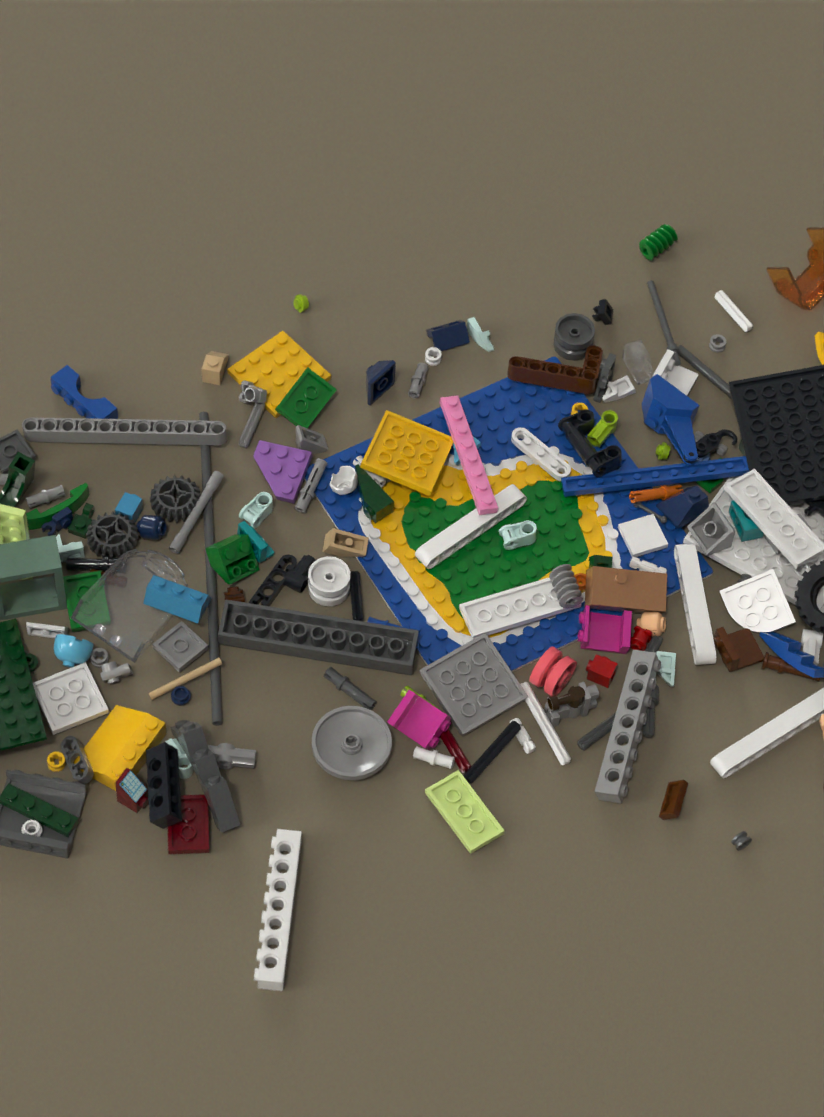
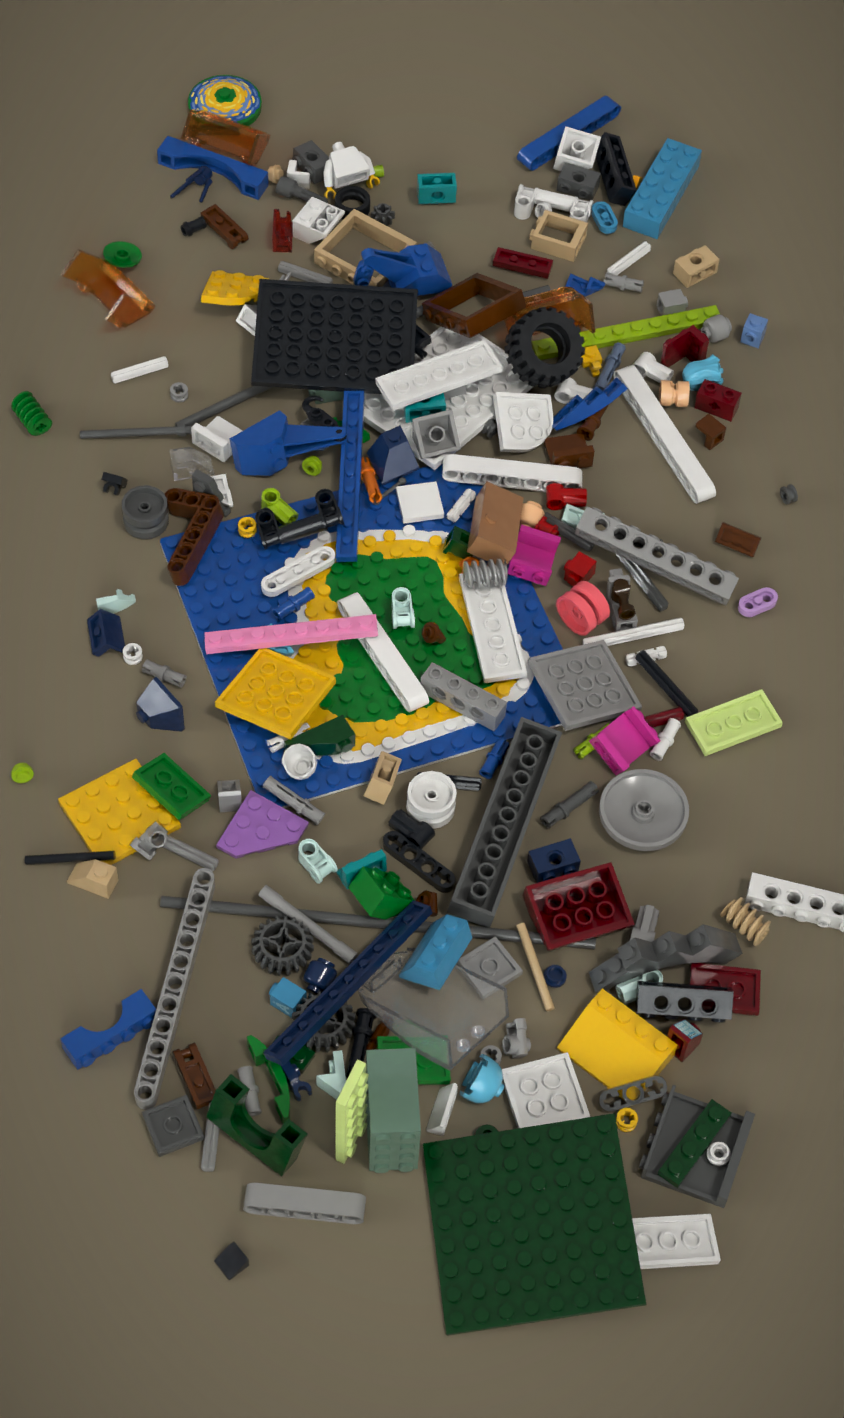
camera: 80 degrees left, 0 degrees up
none -> black bar [25,851,116,865]
none -> reddish brown plate [172,1042,216,1109]
none -> dark blue plate [263,900,433,1066]
none -> blue pin [273,587,315,621]
none -> light grey brick [420,662,507,731]
none -> reddish brown plate [422,622,446,644]
none -> dark red slope [522,862,635,951]
none -> dark blue brick [527,838,581,883]
none -> red piece [546,483,587,510]
none -> reddish brown panel [695,414,726,450]
none -> tan piece [720,897,771,946]
none -> lavender plate [738,587,778,617]

